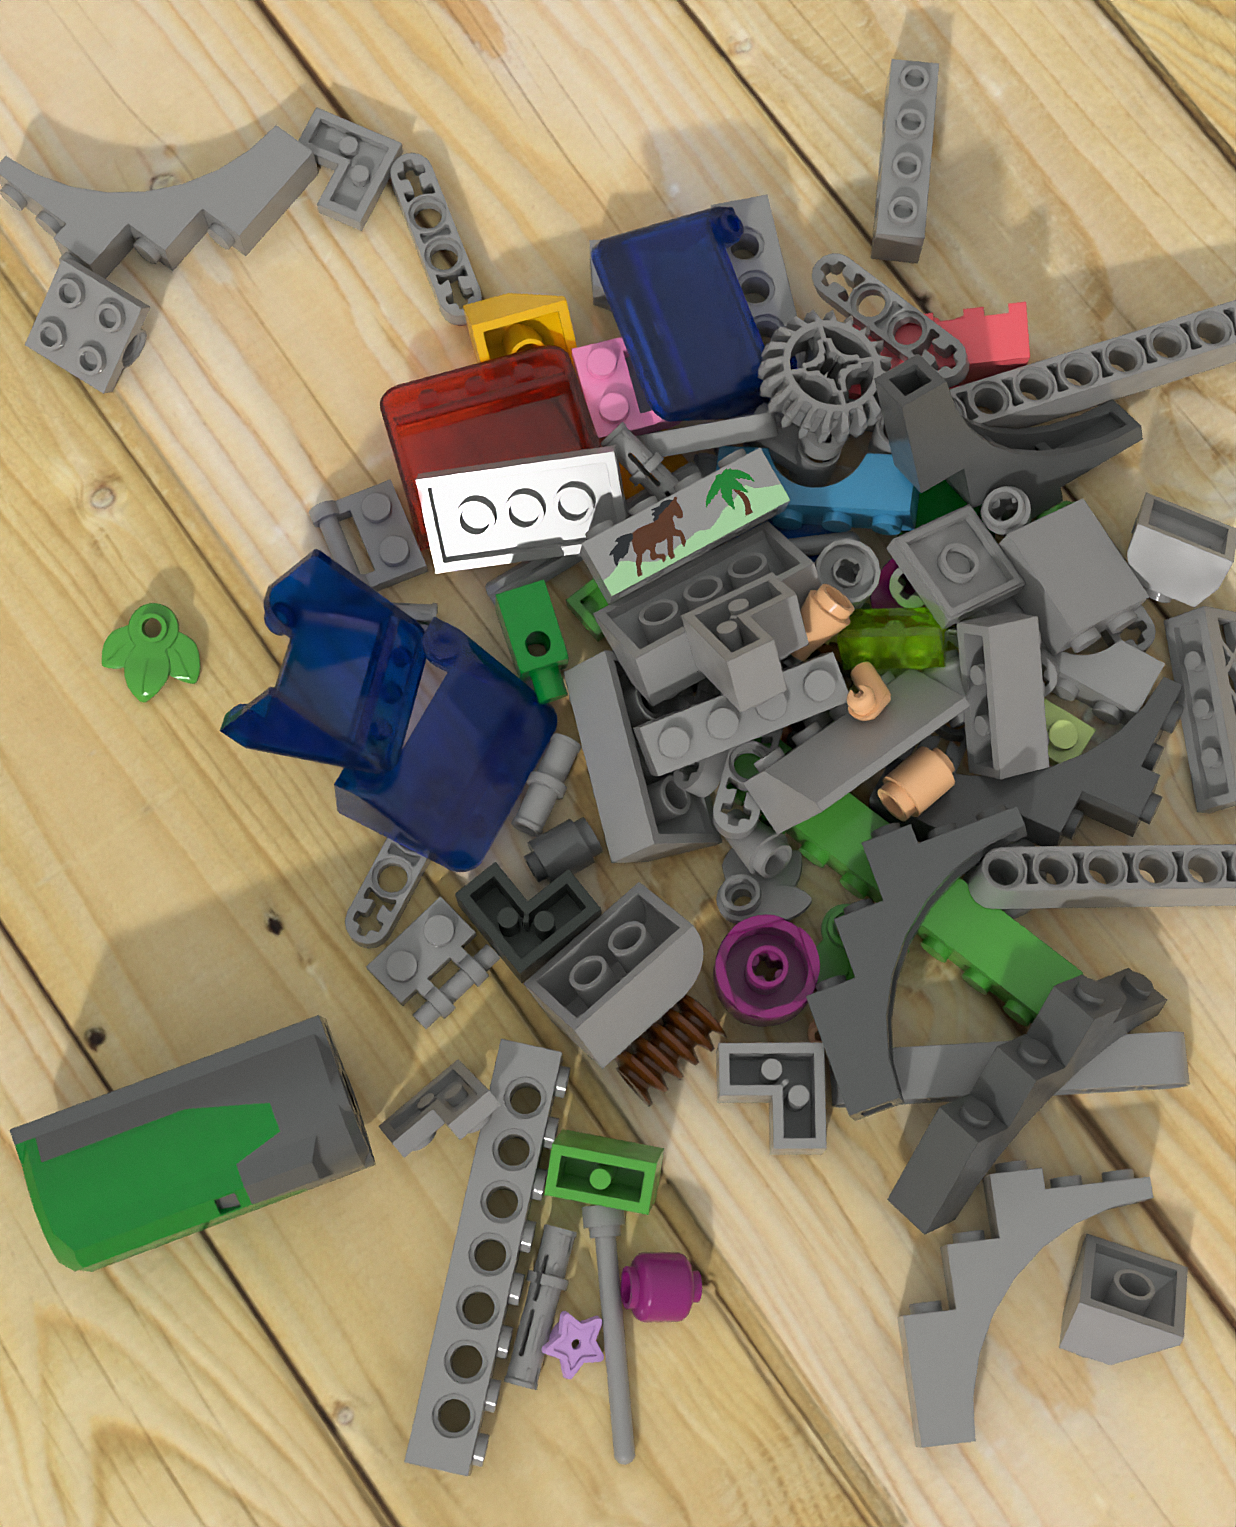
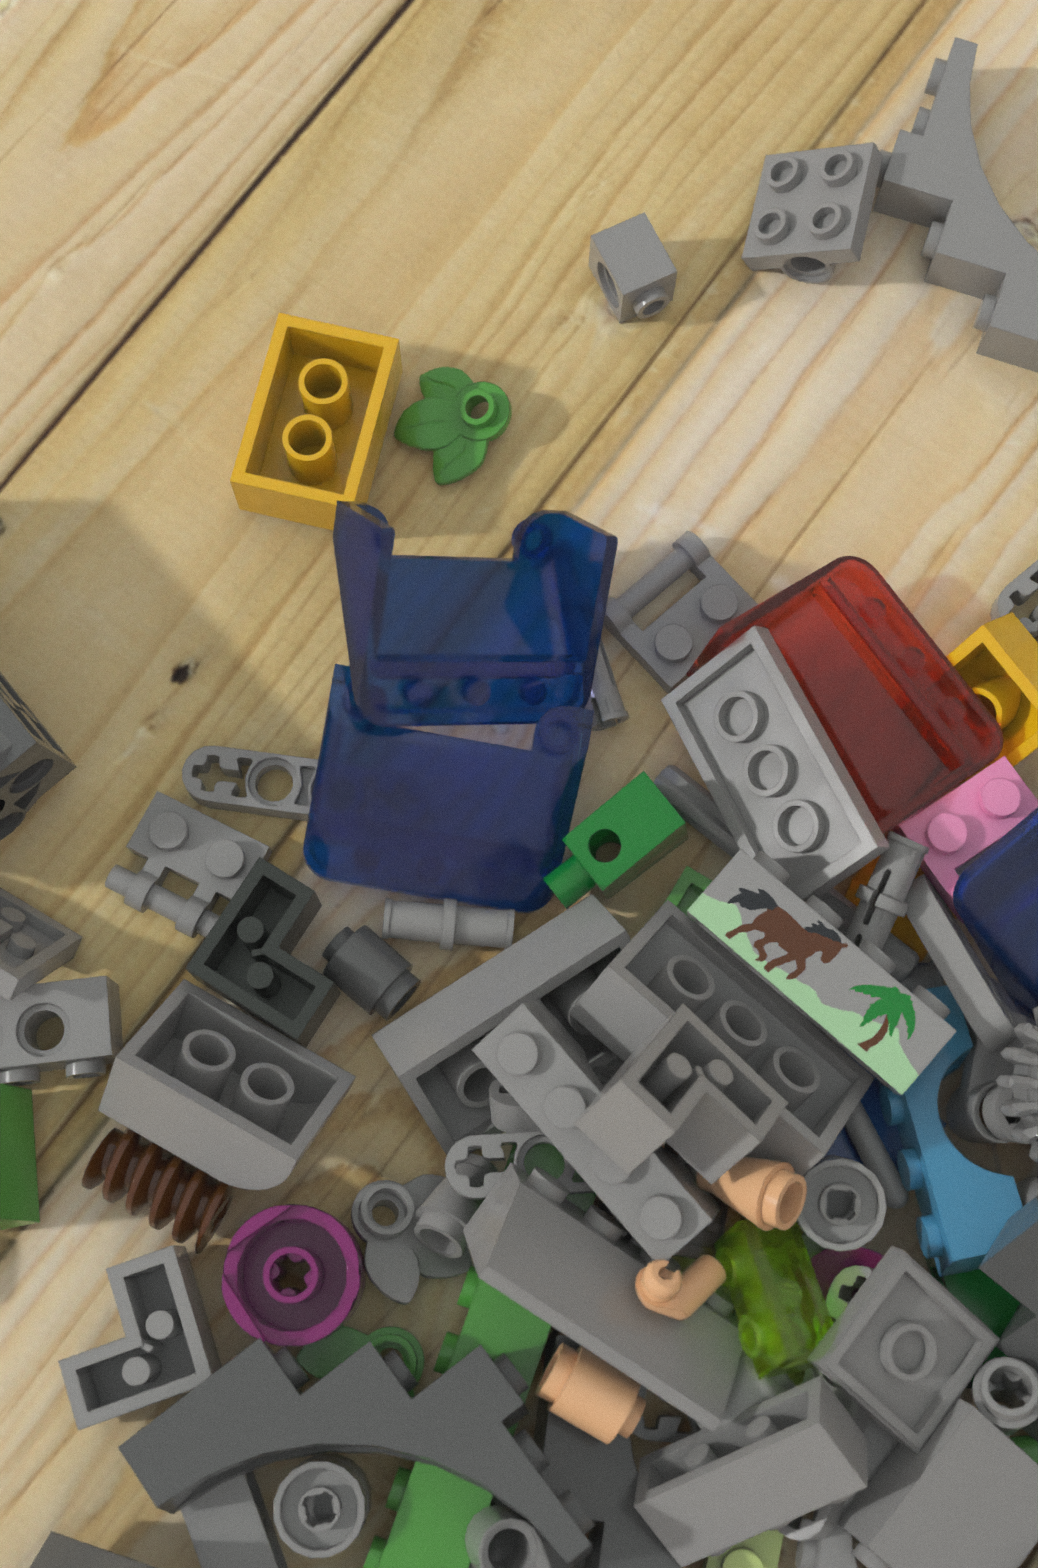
camera: 70 degrees right, 0 degrees up
none -> yellow brick [230,313,403,536]
none -> light grey wheel [273,1453,371,1558]
none -> light grey brick [588,212,677,323]

